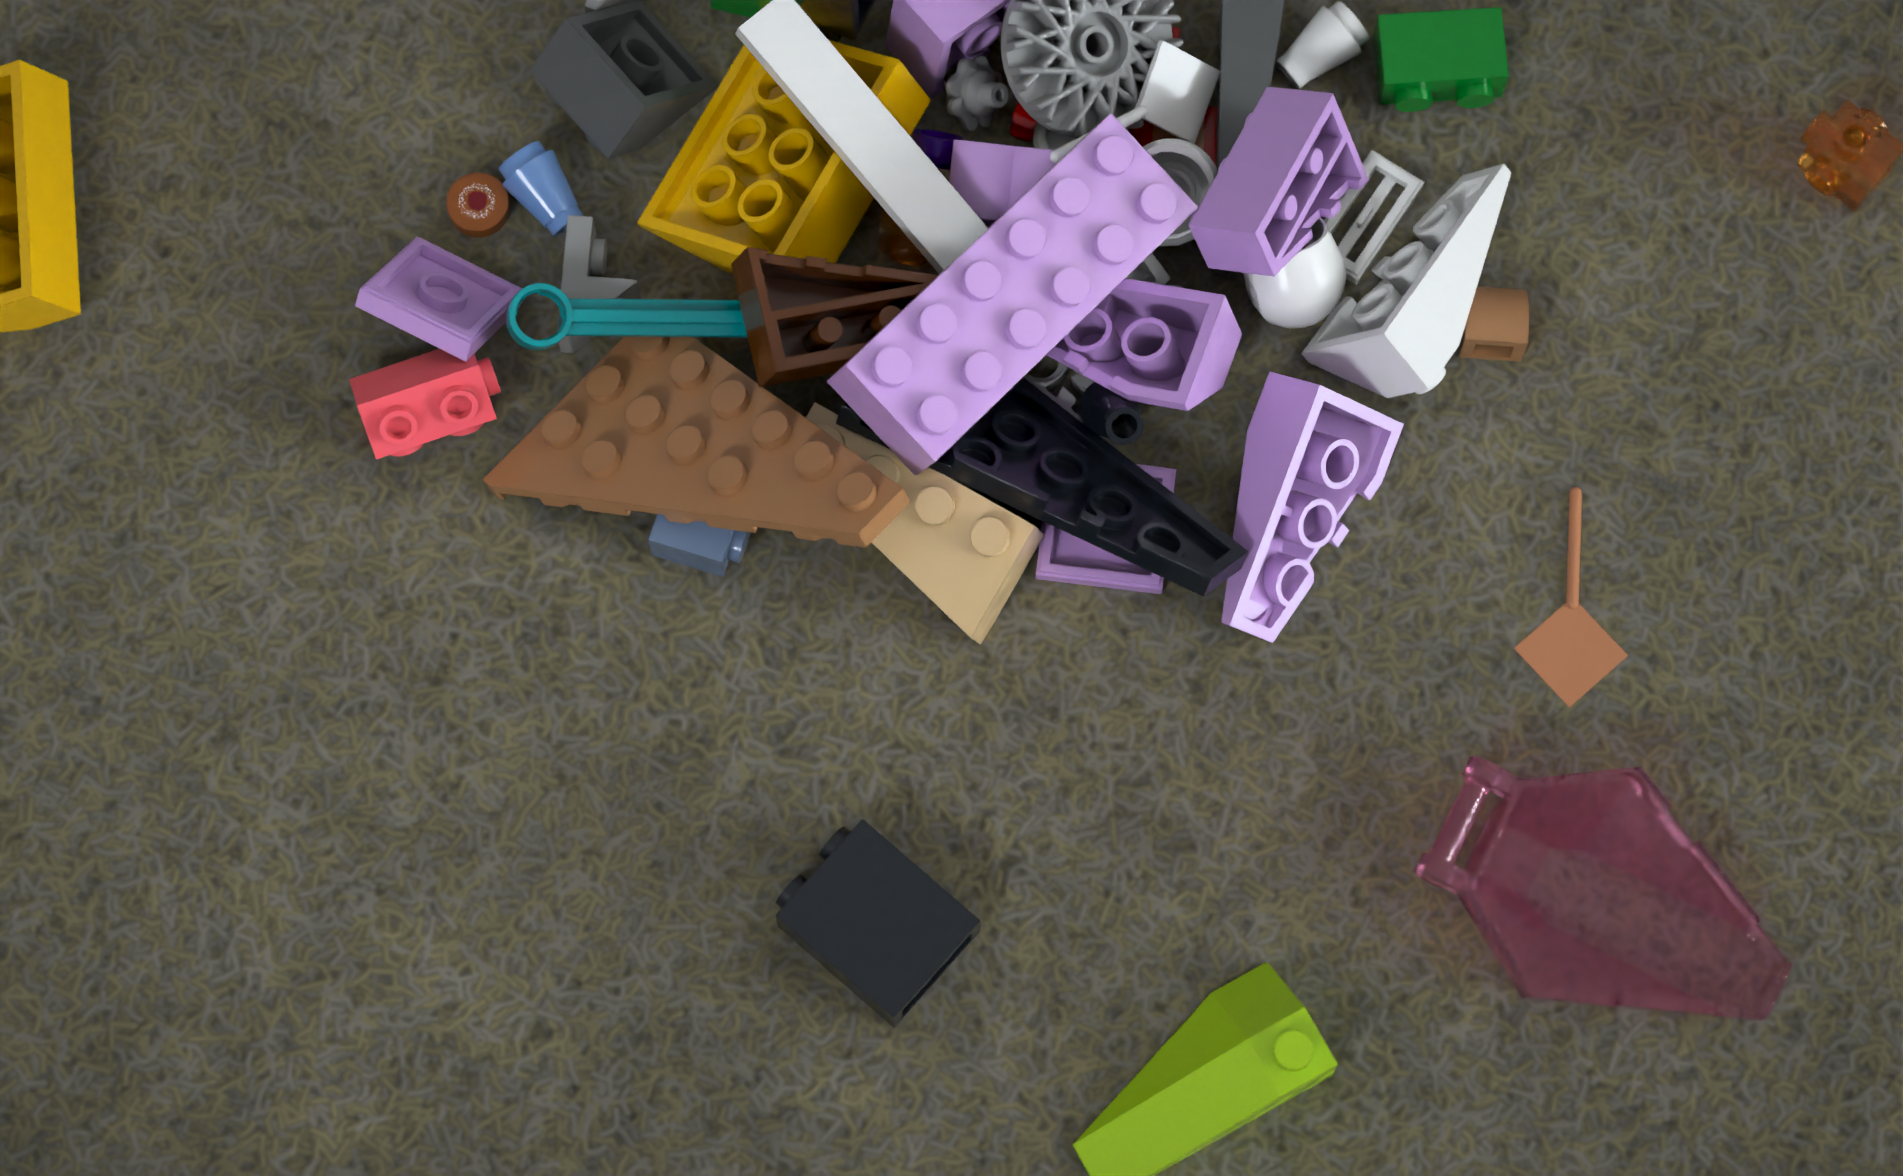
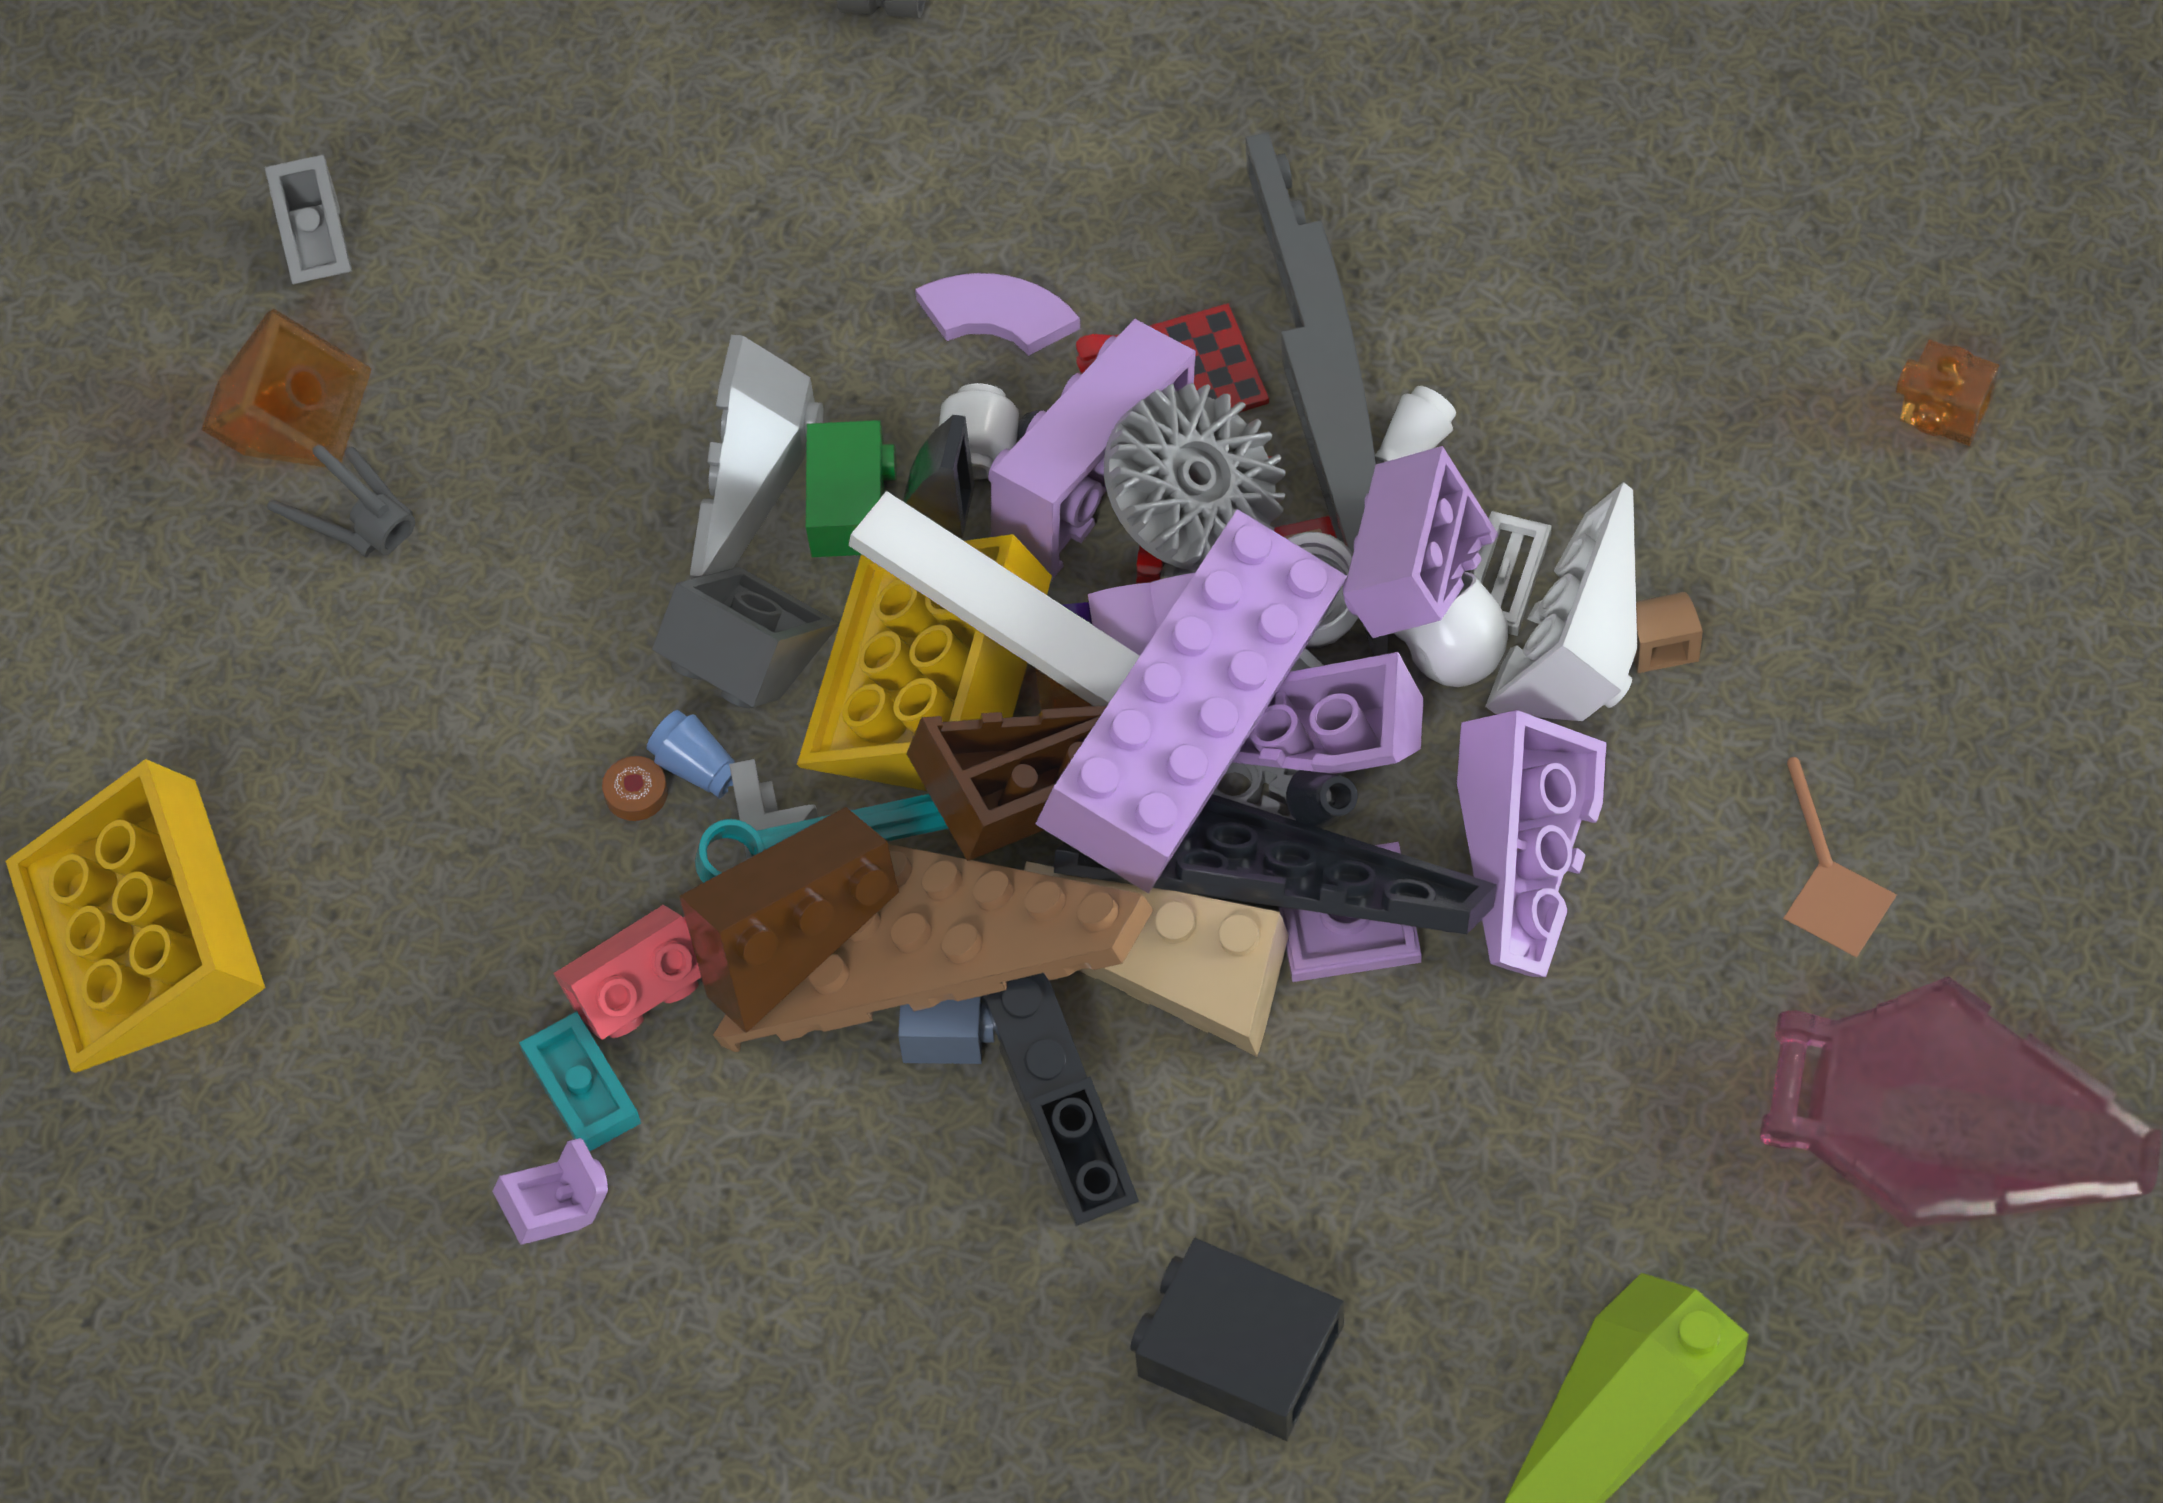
camera: 10 degrees left, 15 degrees down
lavender tile [355,237,523,362] -> none
light grey plant [945,55,1008,131] -> none
white piece [1050,40,1220,163] -> none
green brick [1373,7,1509,112] -> none
none -> lavender bracket [493,1138,608,1245]
none -> teal plate [519,1012,641,1152]
none -> reddish brown wedge [679,807,899,1033]
none -> black slope [982,973,1139,1226]

